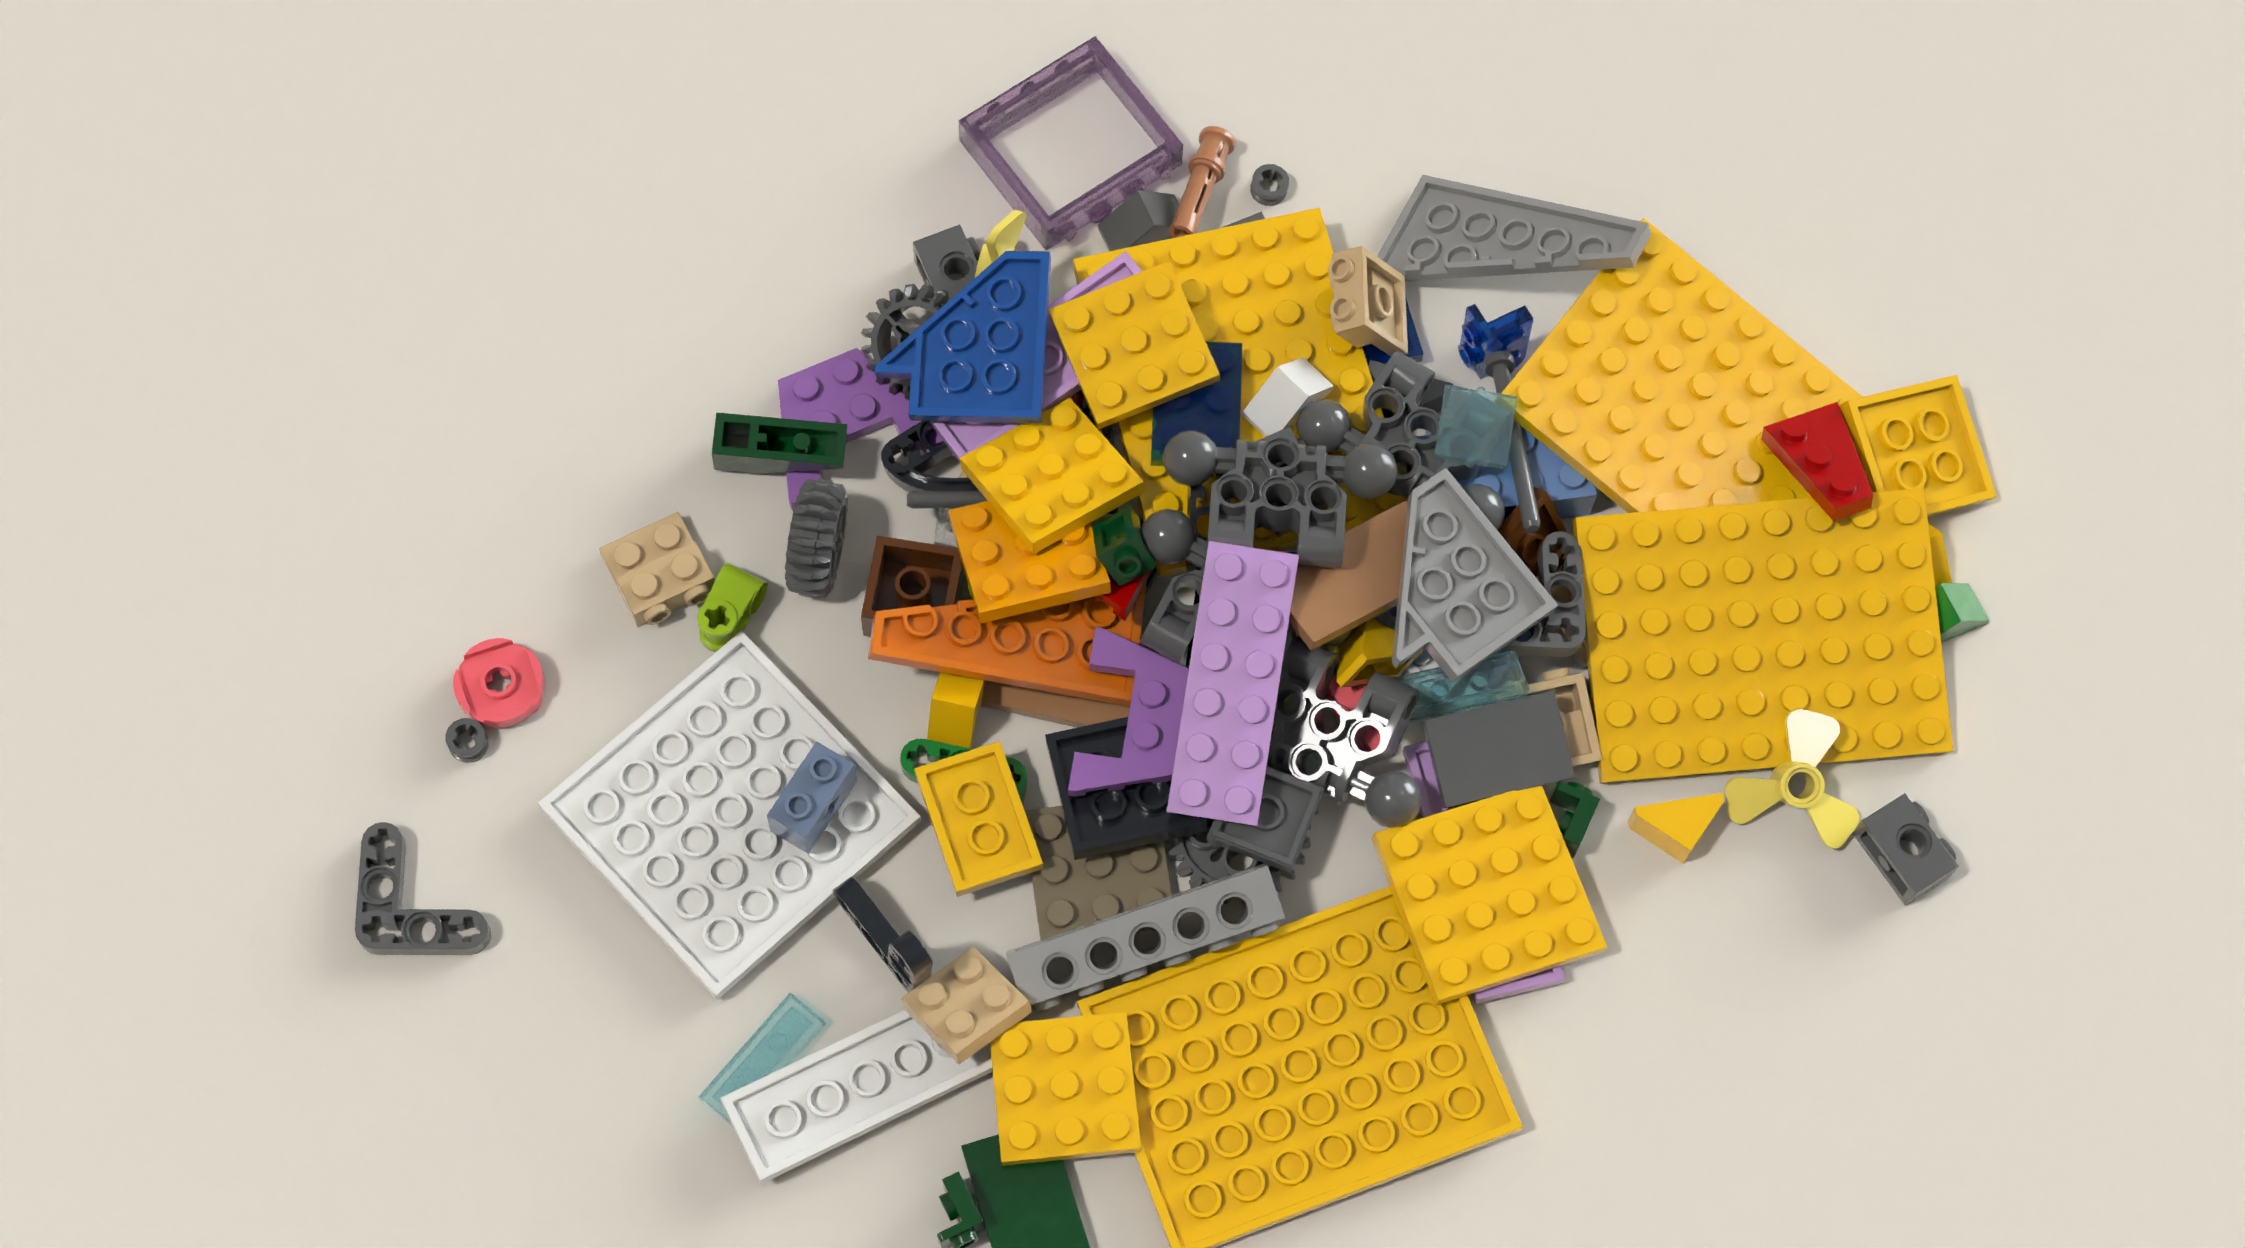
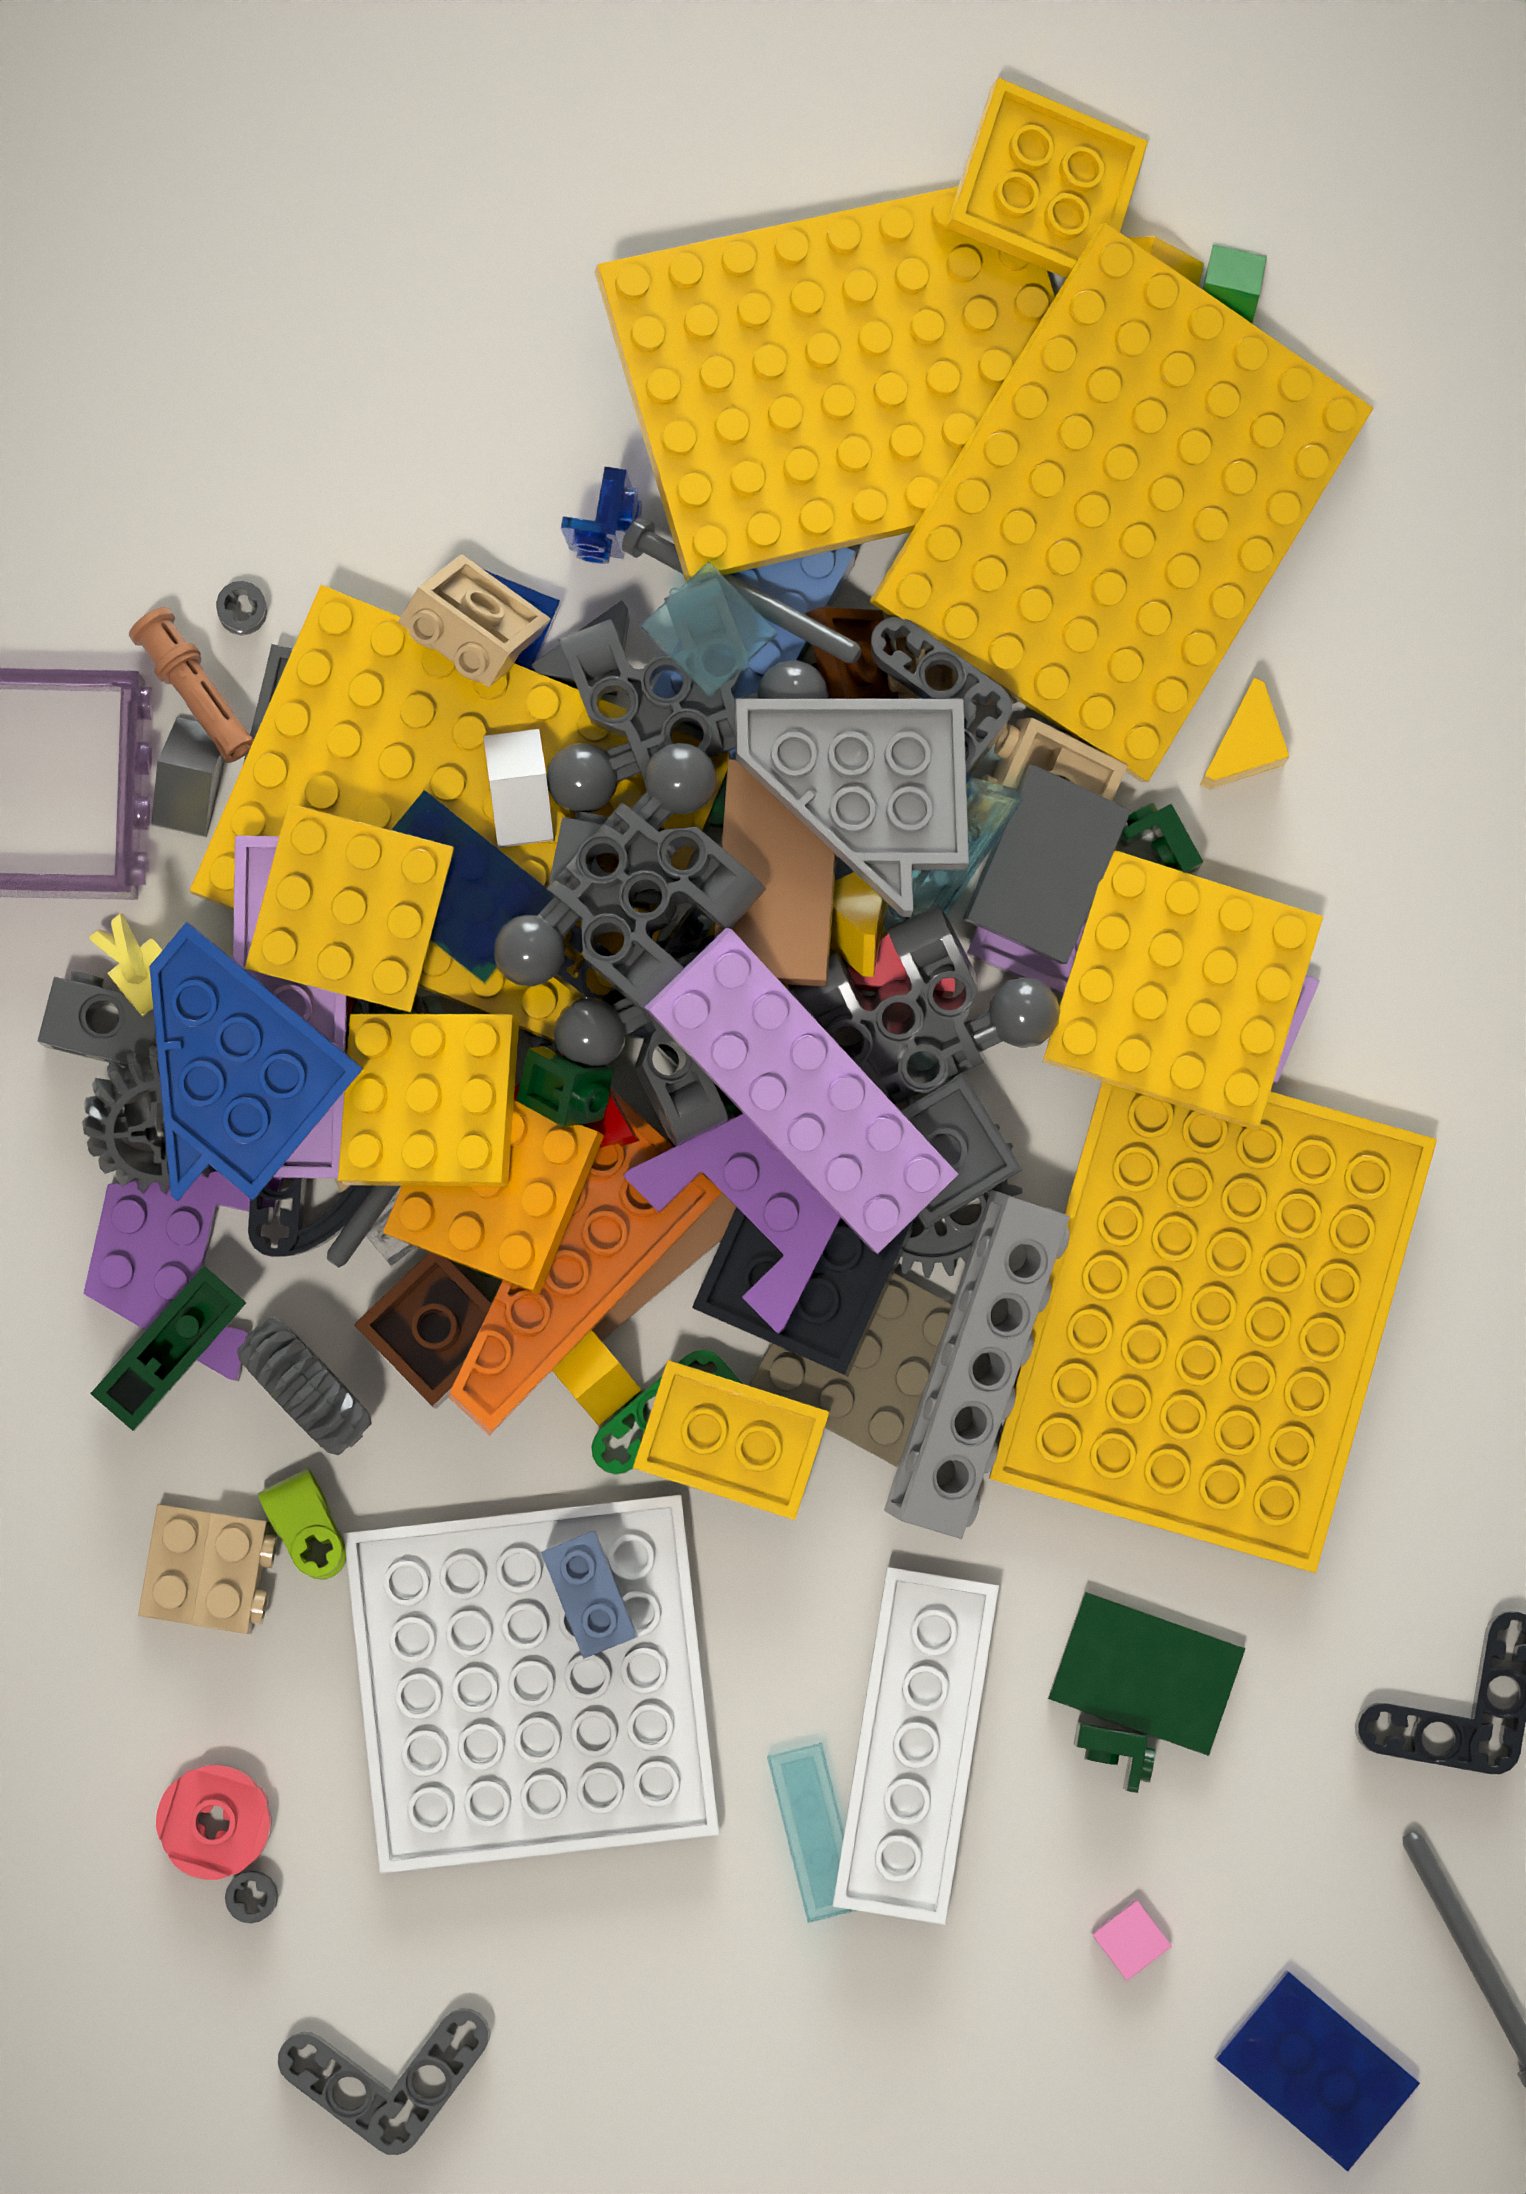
camera: 50 degrees left, 15 degrees up
black beam [832,877,933,993] -> none
tan plate [901,946,1032,1065] -> none
yellow plate [990,1012,1141,1166] -> none
light grey wing [1377,175,1652,281] -> none
light yellow piece [1724,709,1859,849] -> none
red wing [1761,402,1874,522] -> none
dark grey brick [1852,793,1959,906] -> none

